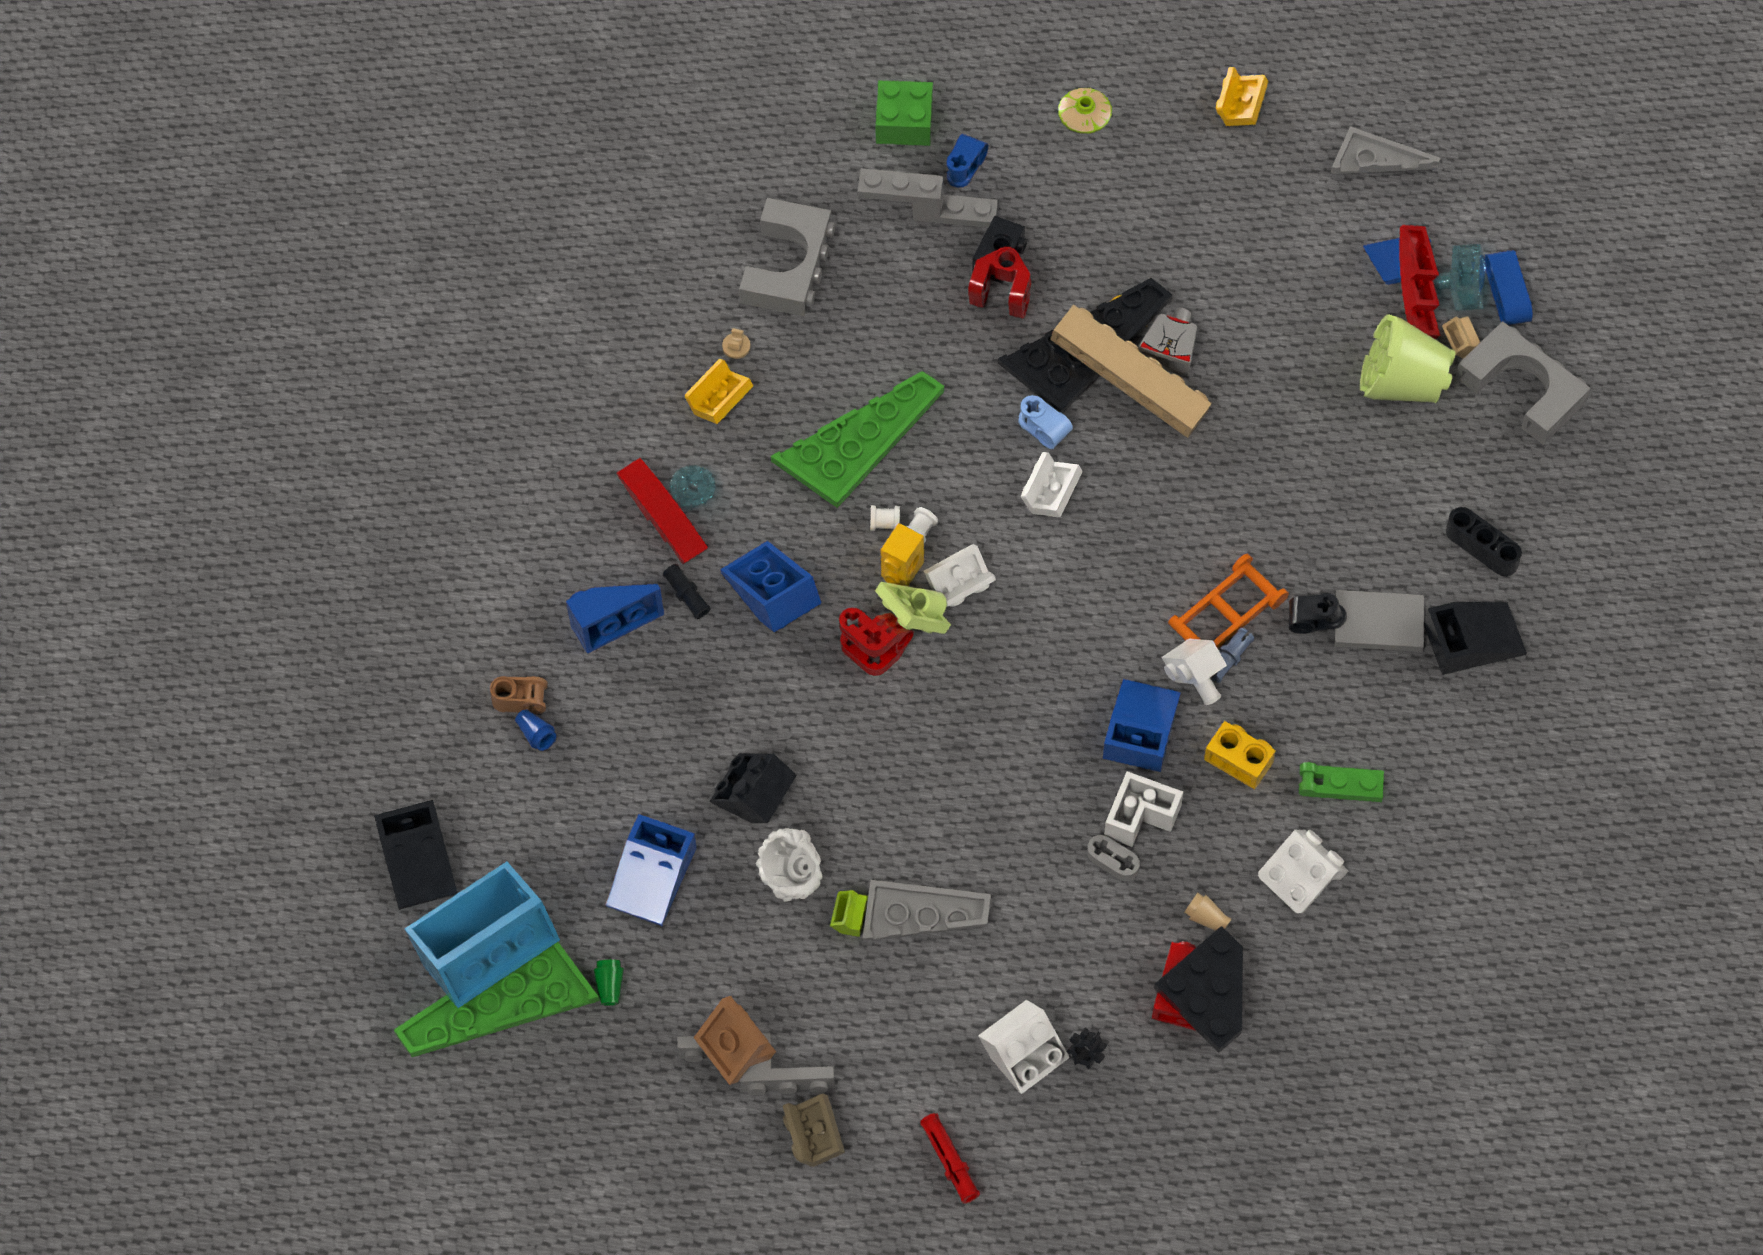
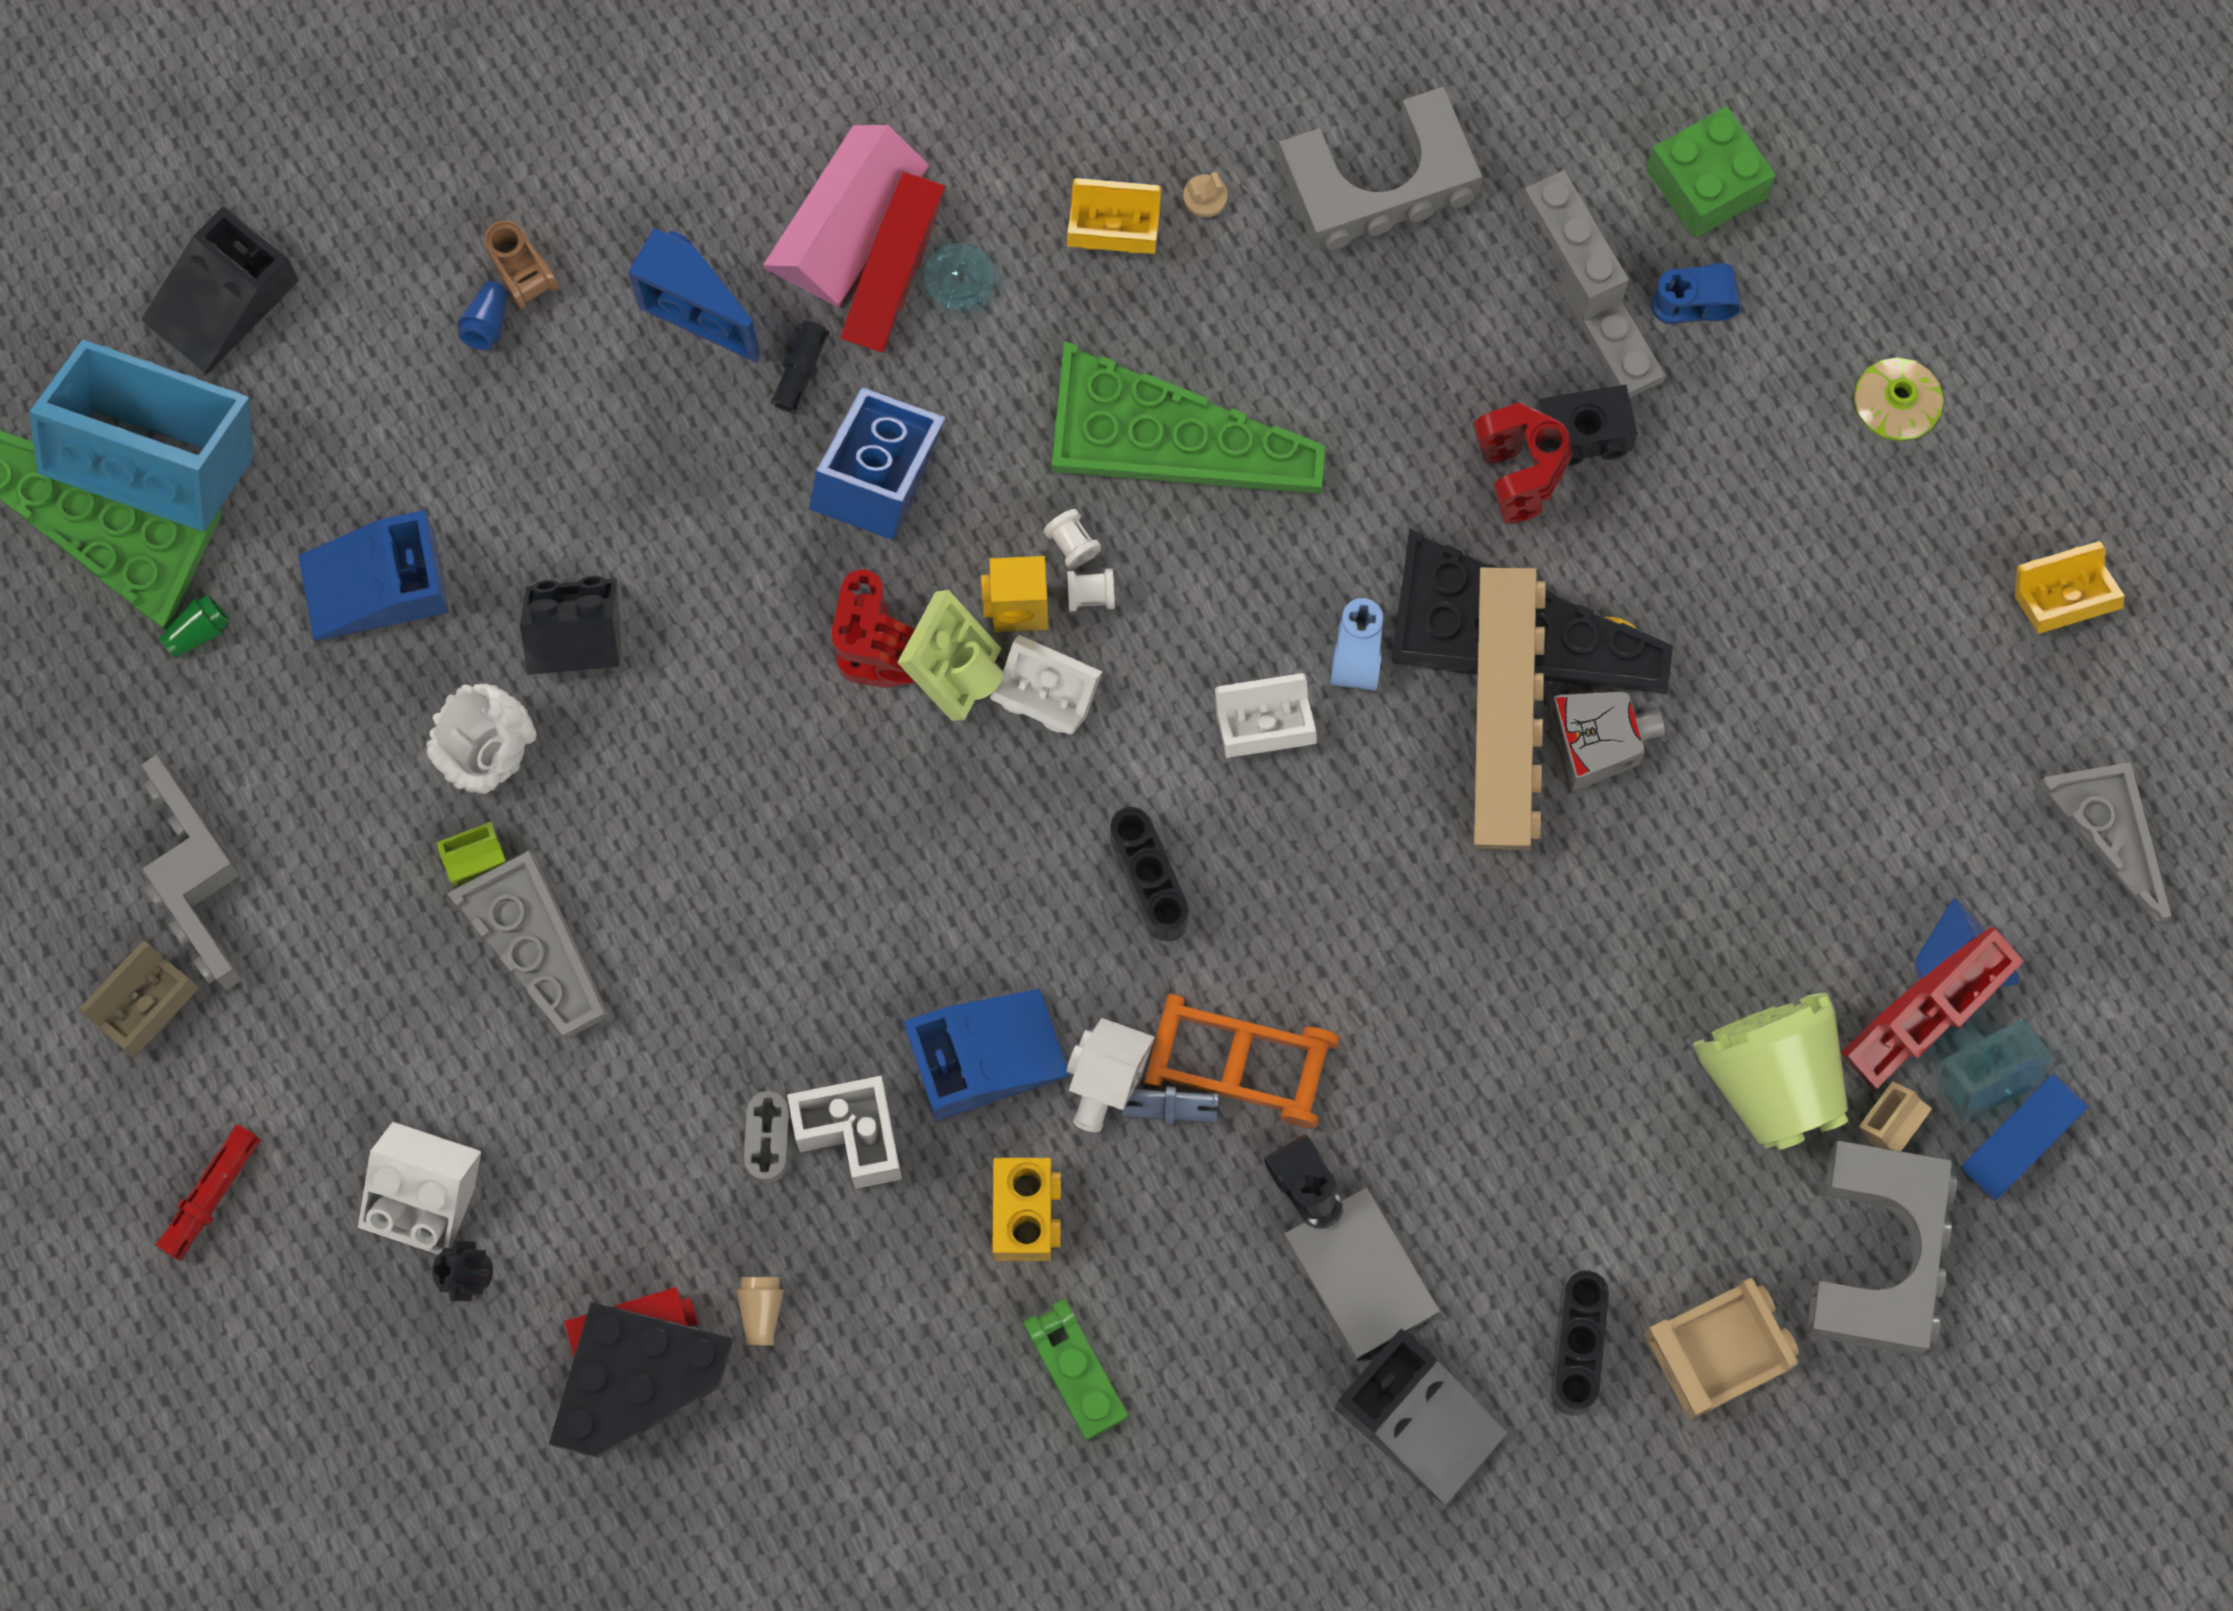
camera: 55 degrees right, 10 degrees up
medium nougat bracket [694,996,776,1085] -> none
white bracket [1258,830,1348,913] -> none
none -> bright pink slope [763,125,929,308]
none -> black beam [1110,806,1189,942]
none -> tan panel [1644,1277,1799,1421]

